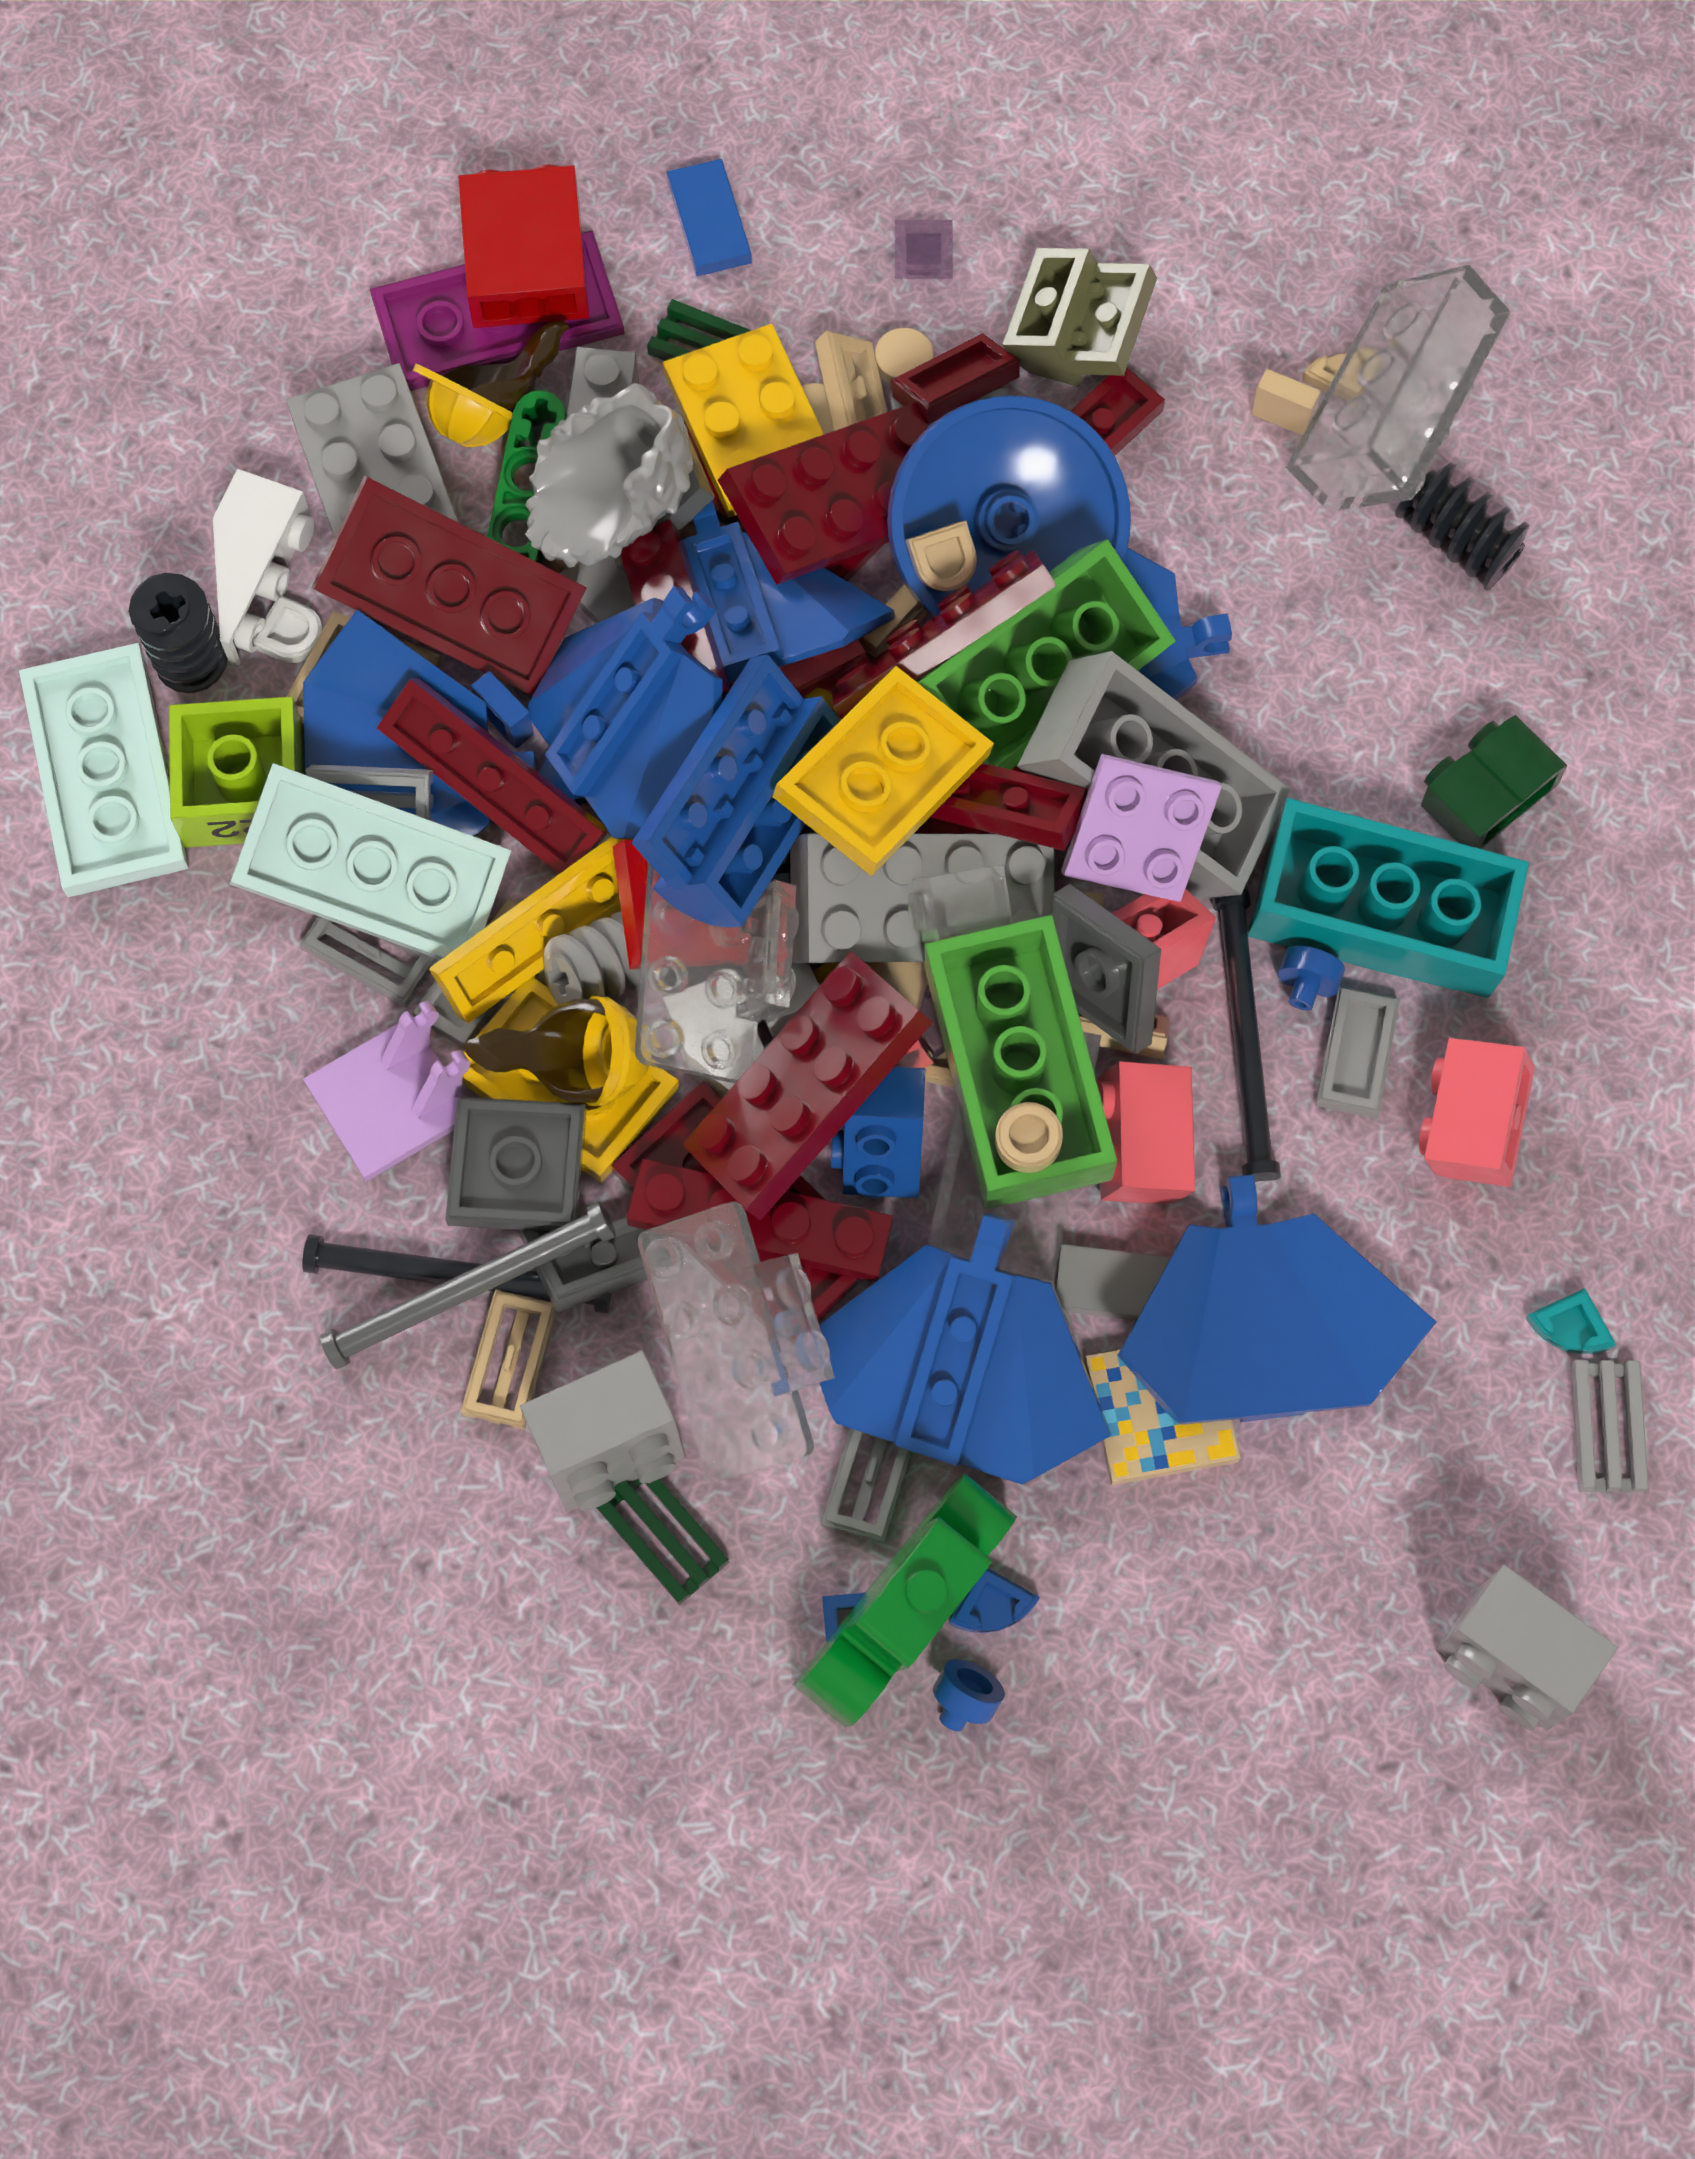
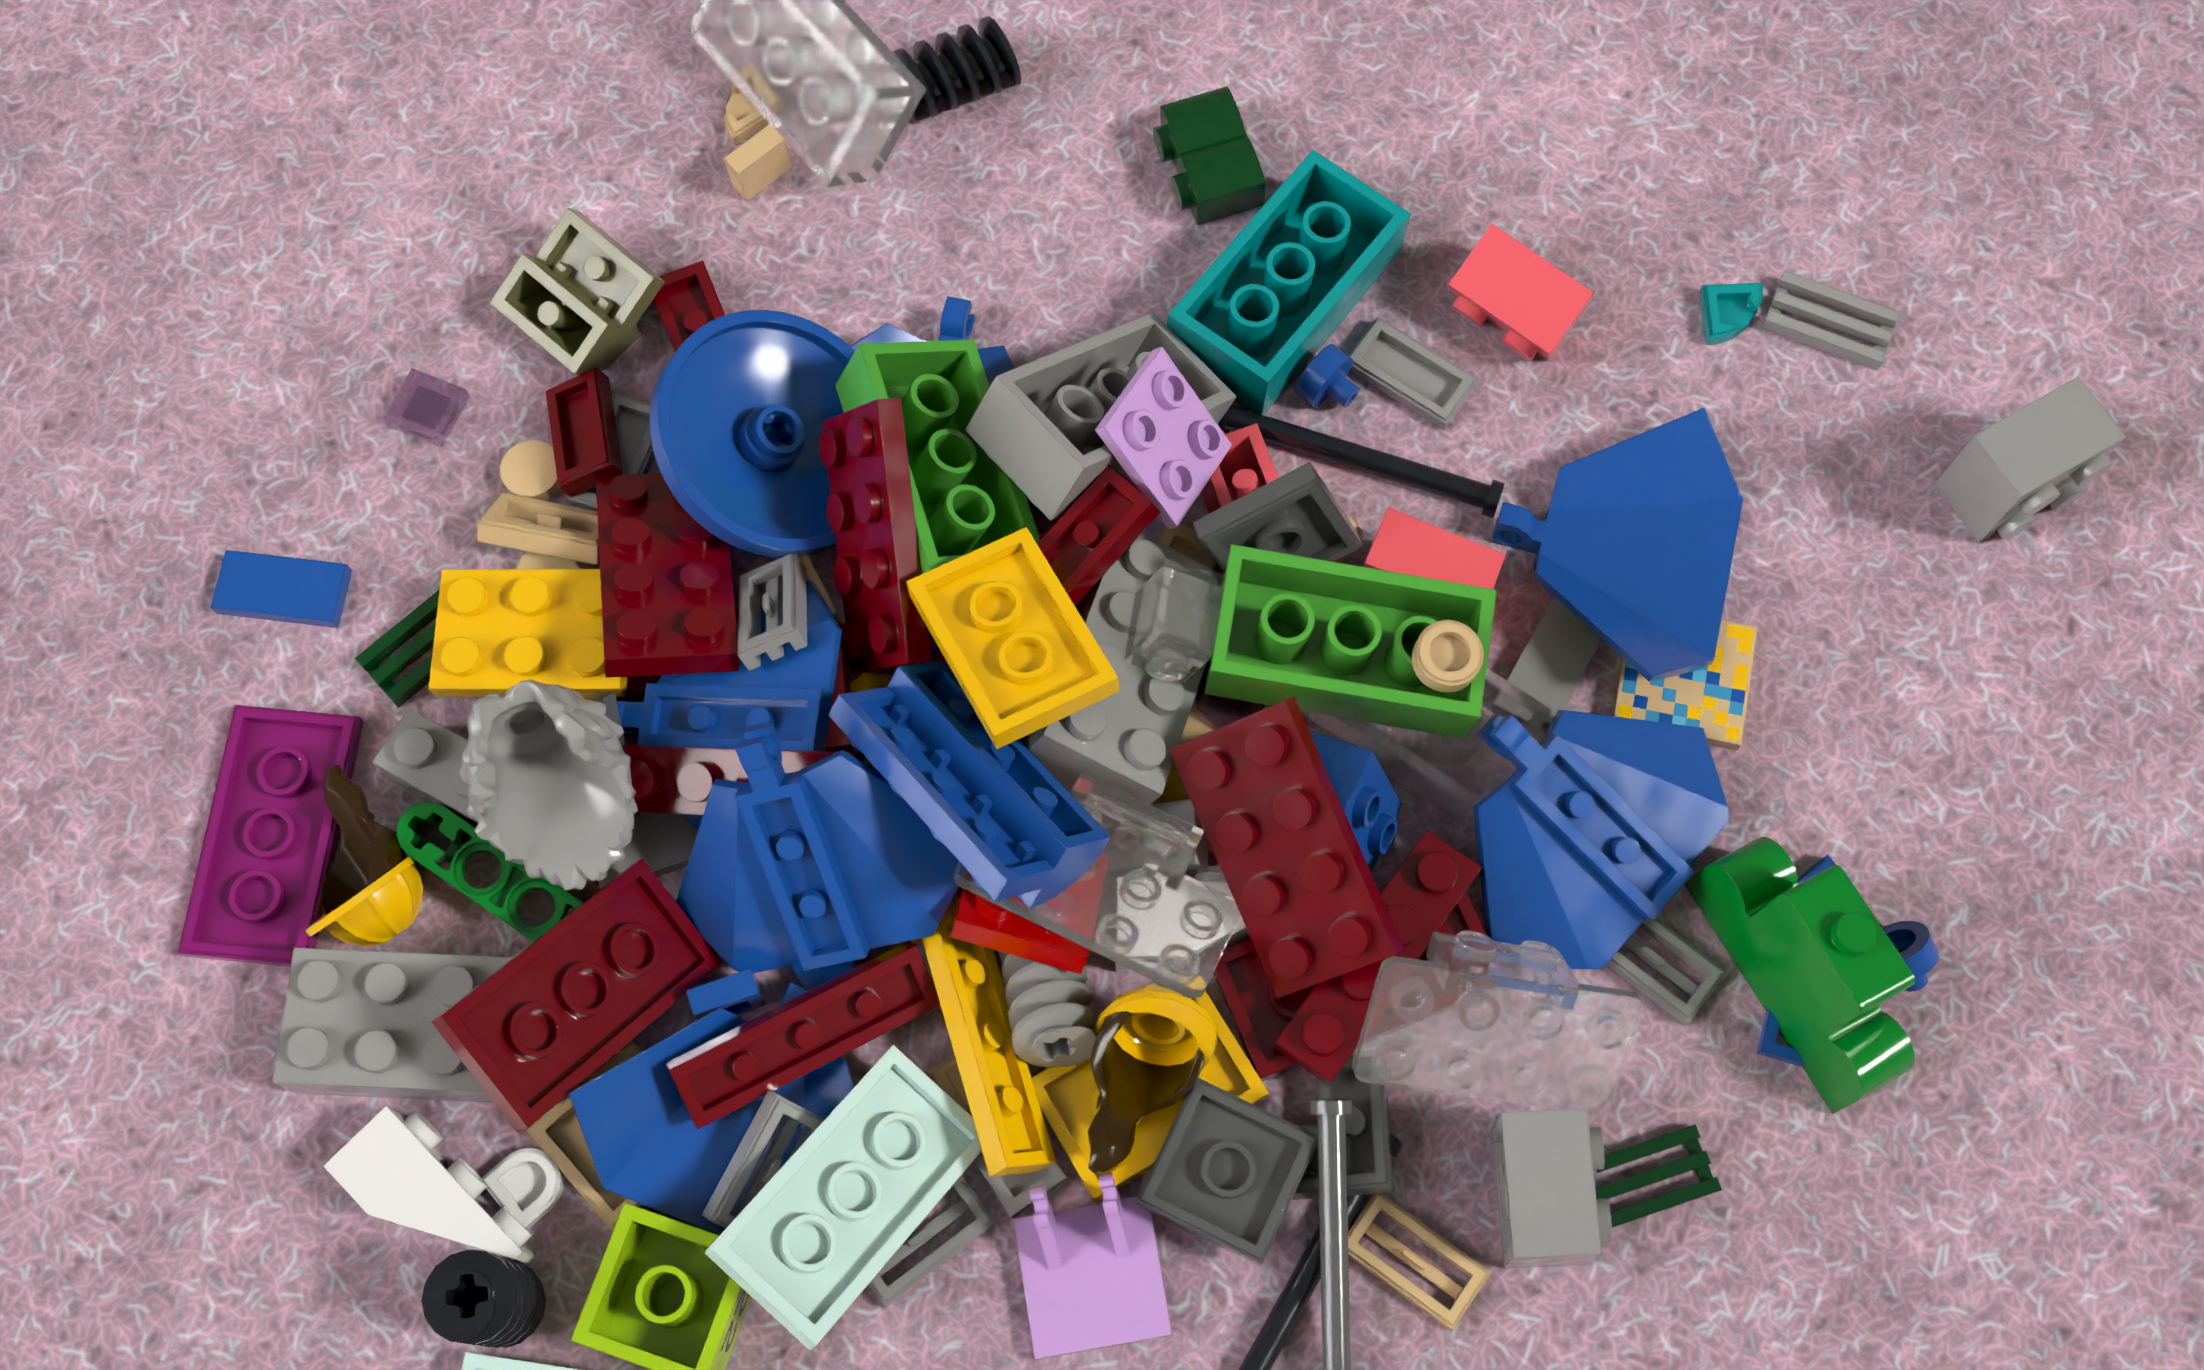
camera: 65 degrees left, 0 degrees up
red brick [458,164,590,329] -> none
tan tile [905,521,977,591] -> none
none -> light grey tile [738,554,807,671]

